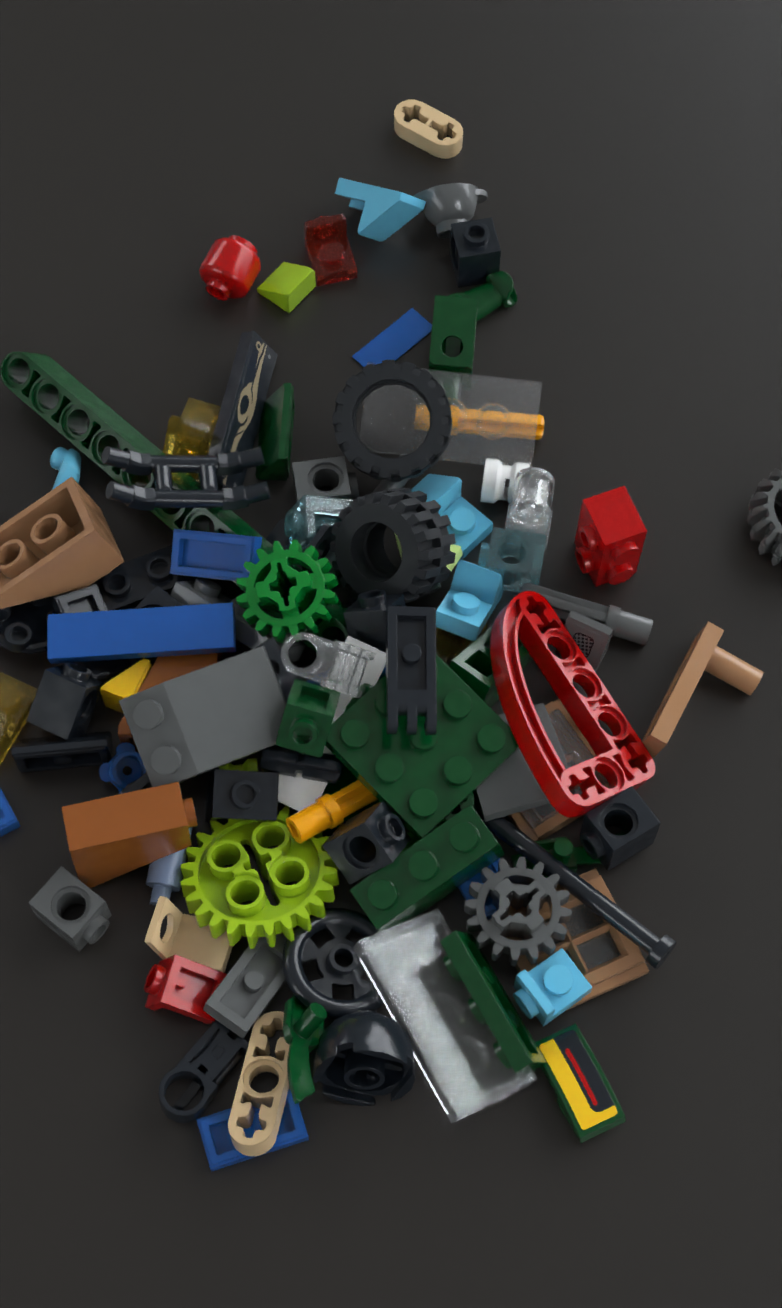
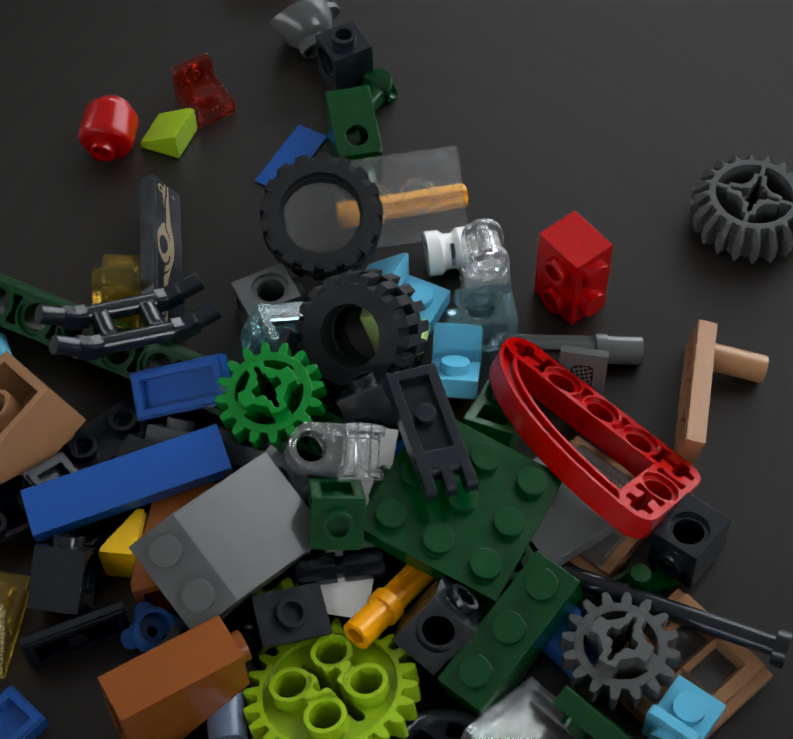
camera: 15 degrees left, 10 degrees down
dark green slope [255,383,295,481] -> none
medium azure slope [335,178,426,242] -> none

